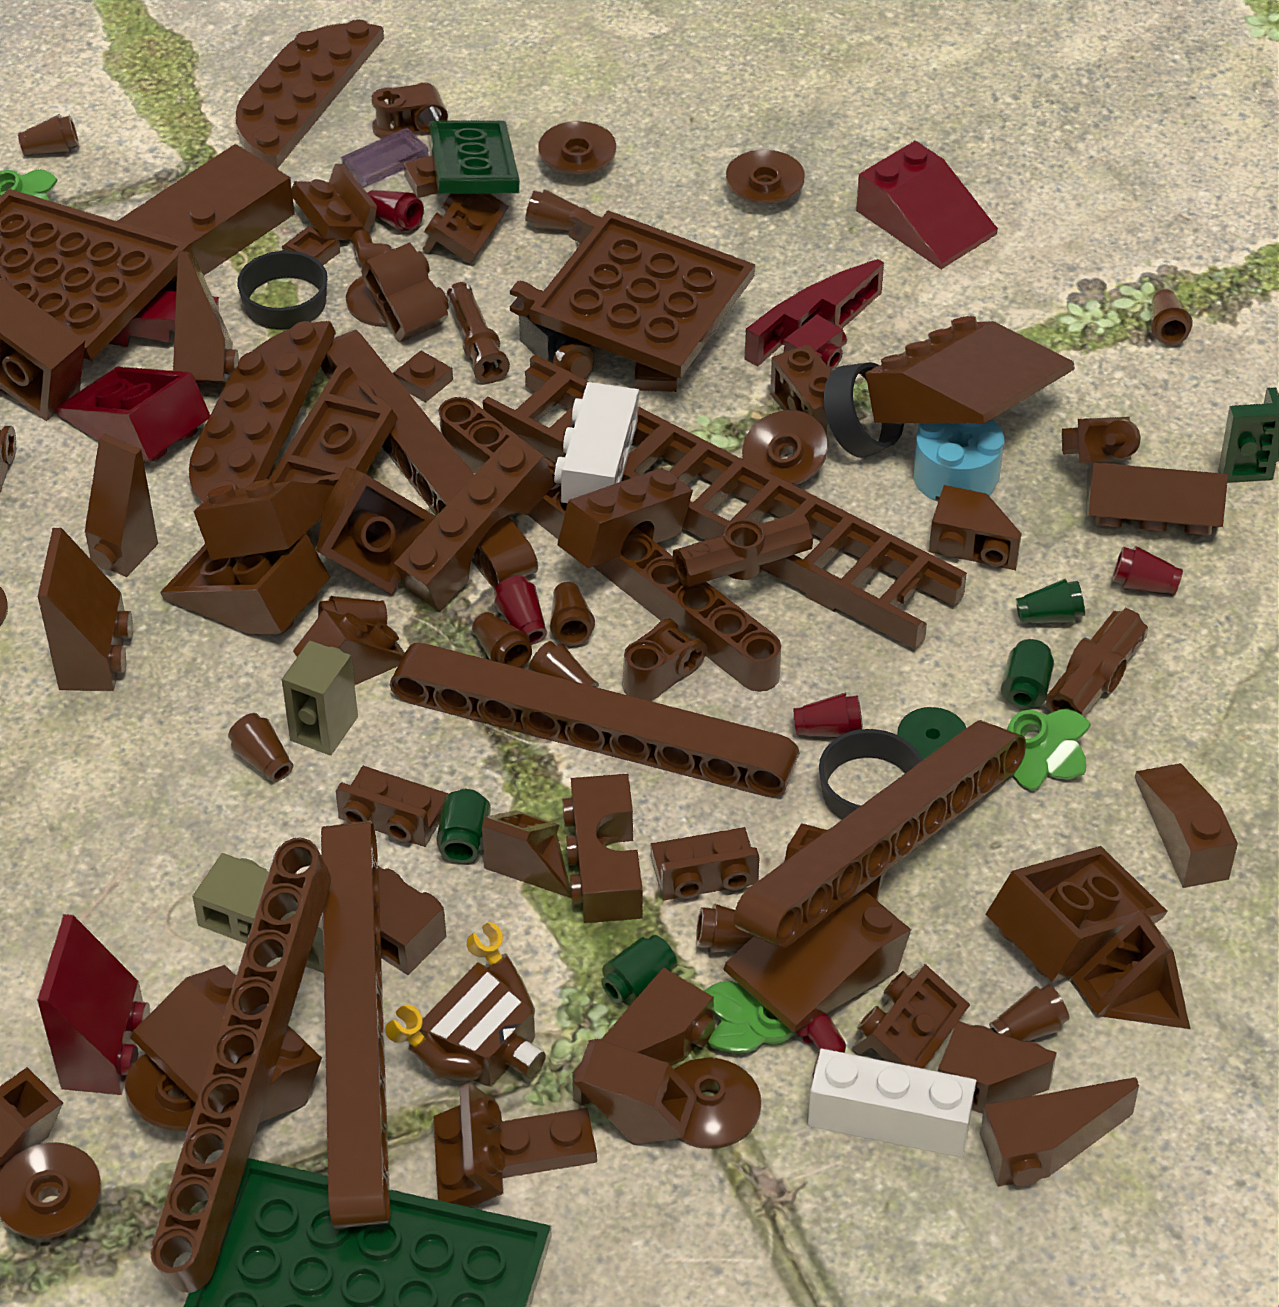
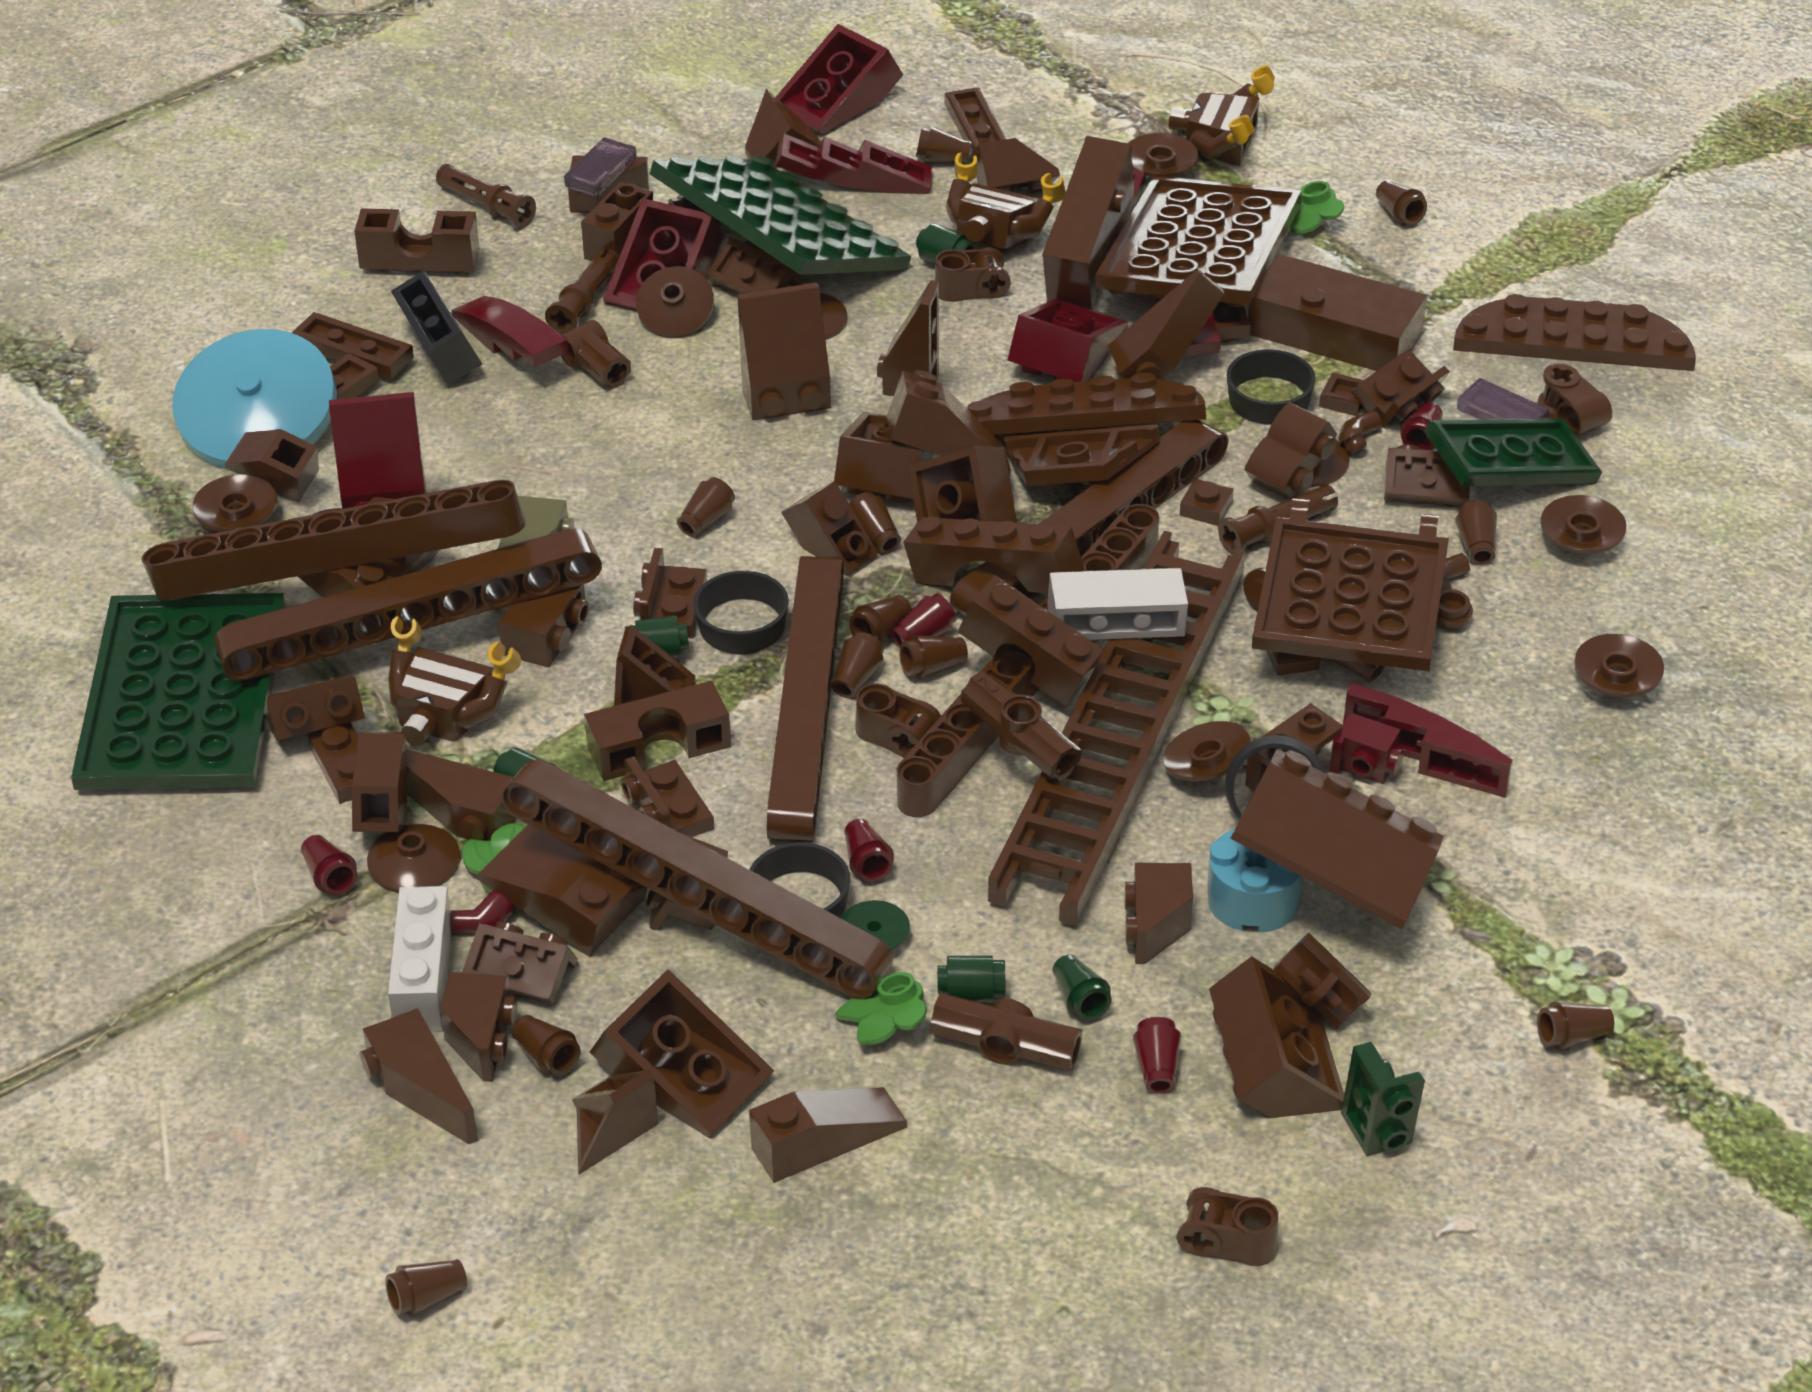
camera: 75 degrees right, 5 degrees down
olive brick [281,640,358,756] -> none
dark red slope [856,140,998,270] -> none
none -> dark red cone [301,835,357,895]
none -> black tyre [693,571,789,654]

